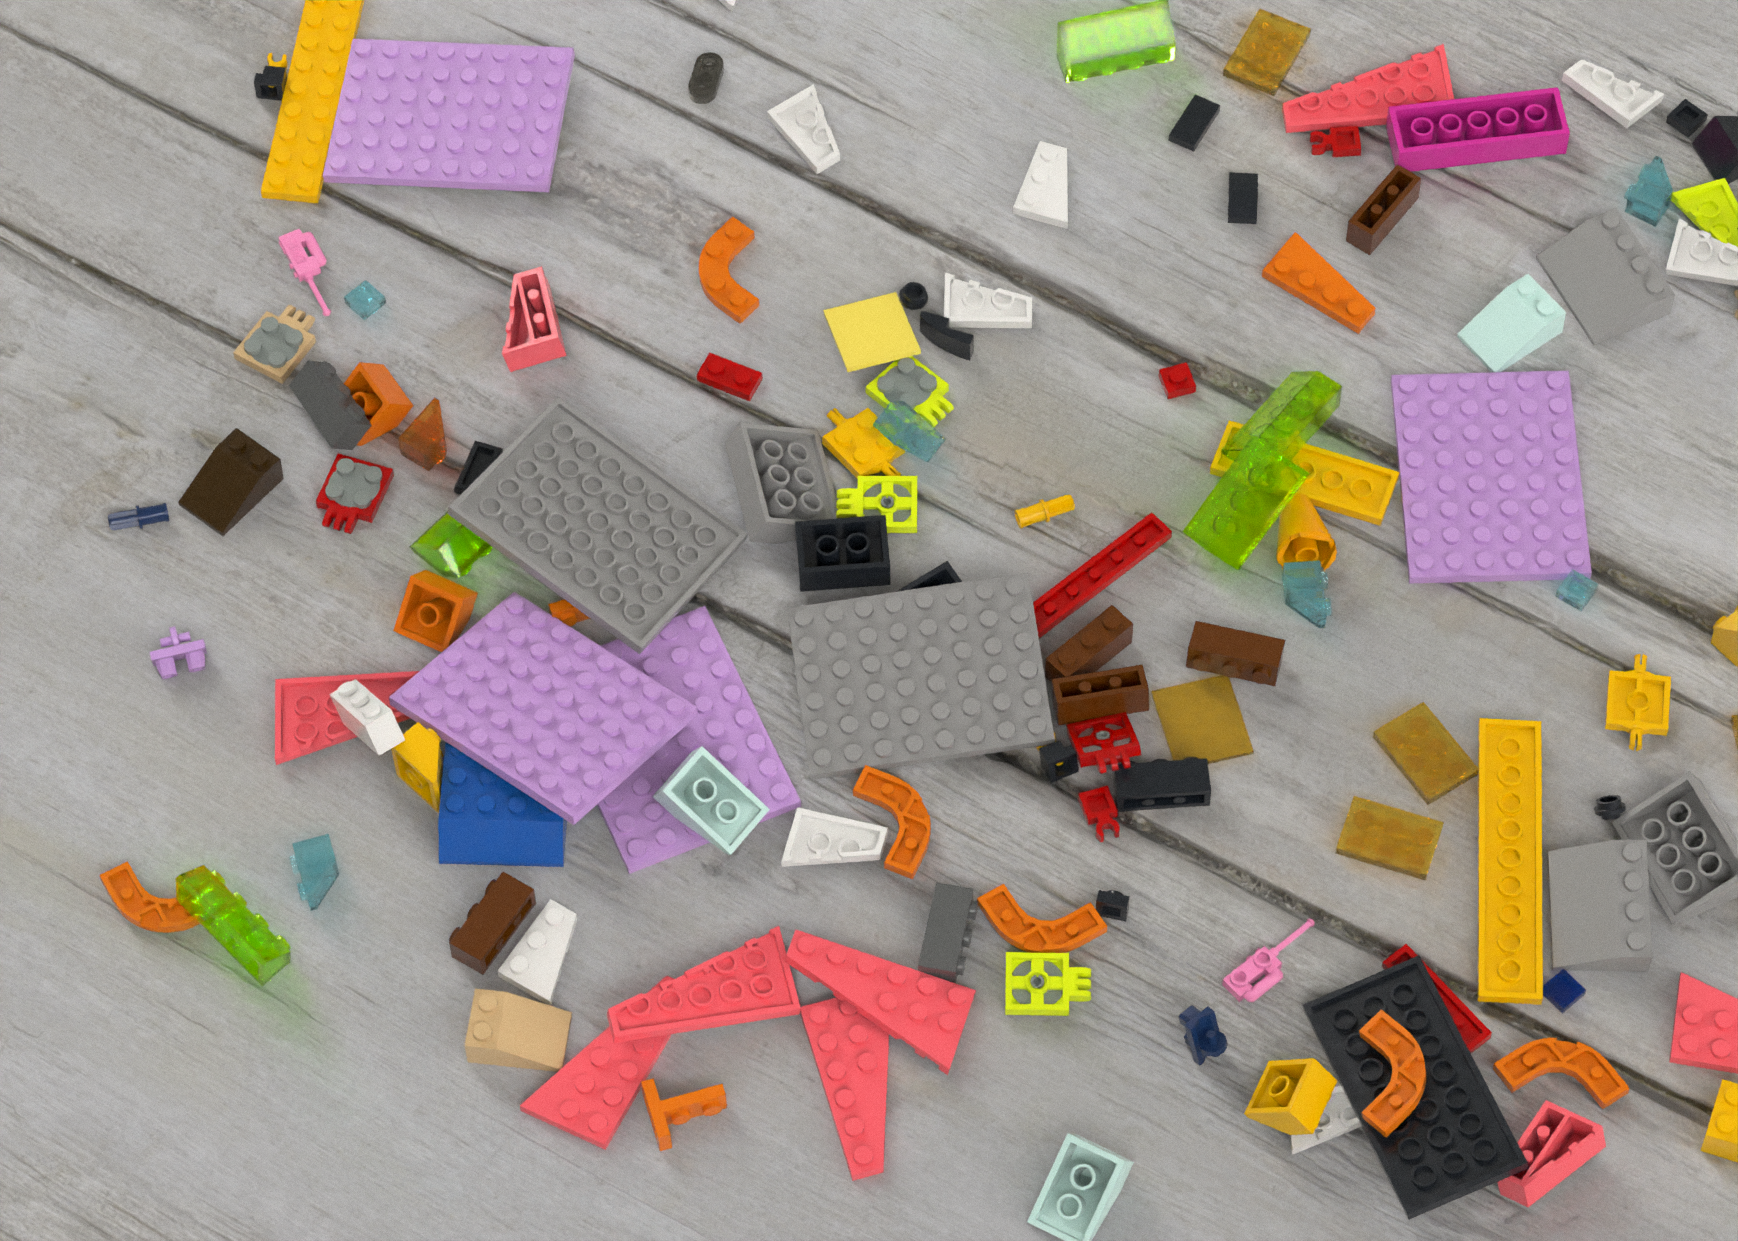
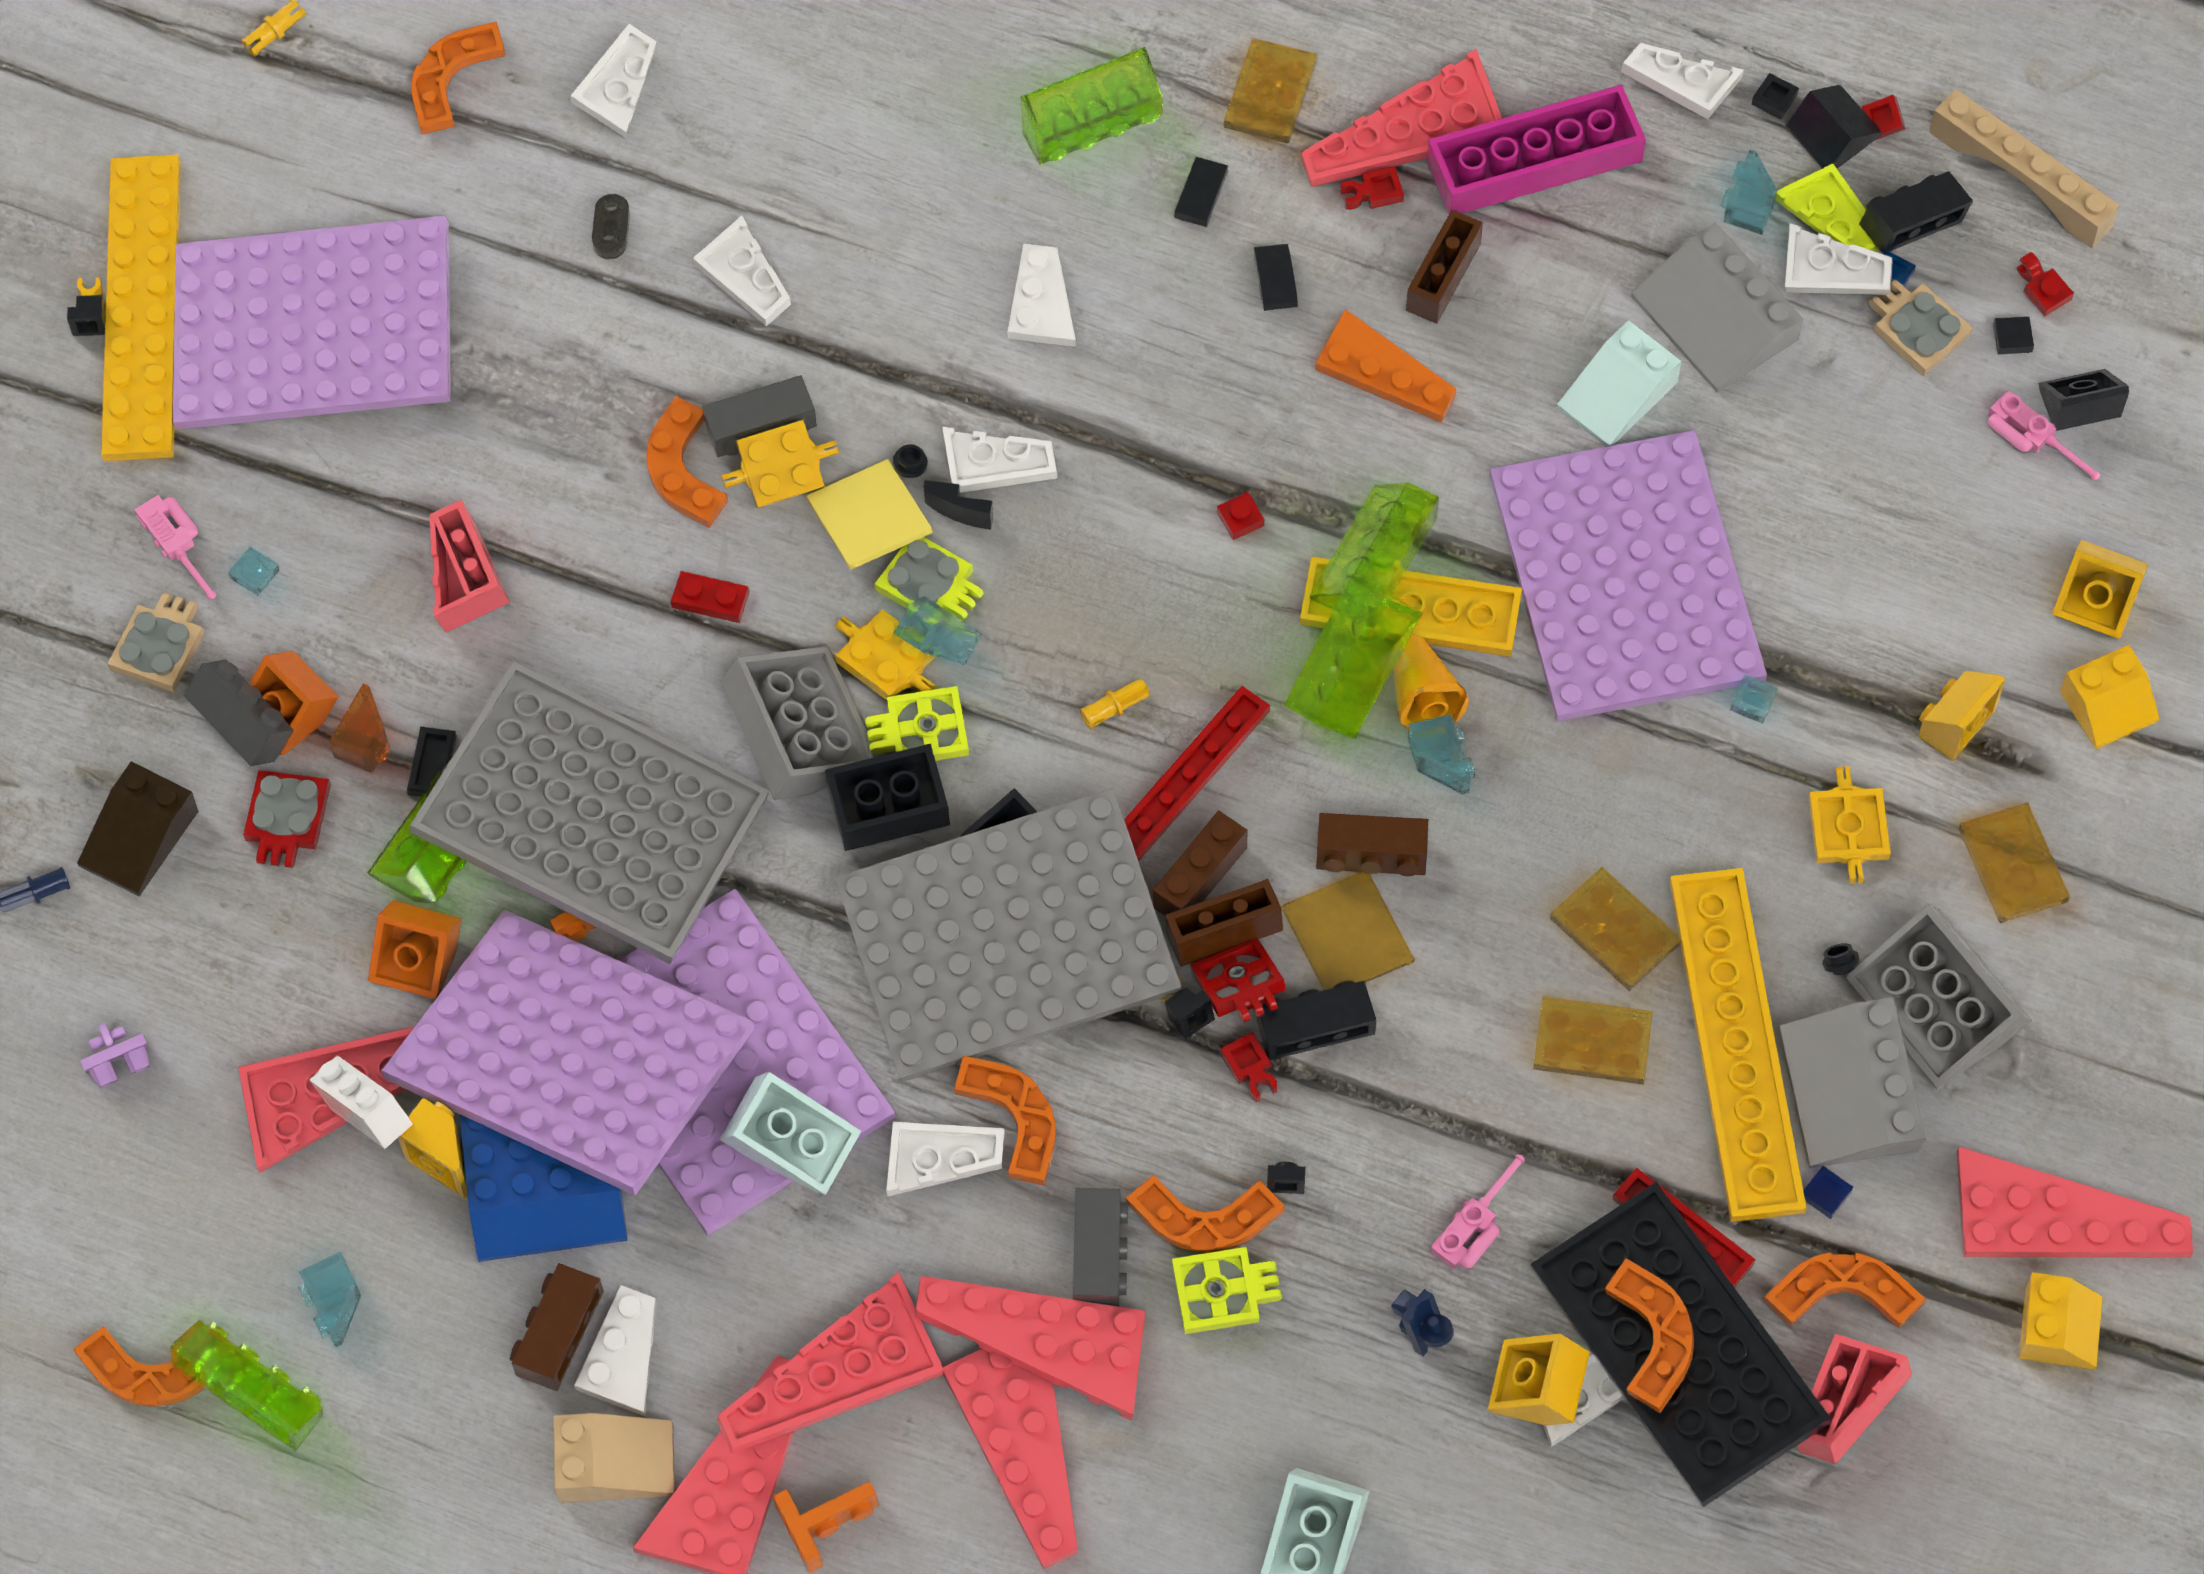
camera: 10 degrees left, 5 degrees up
none -> dark grey brick [702,375,817,458]
none -> yellow plate [721,420,839,508]

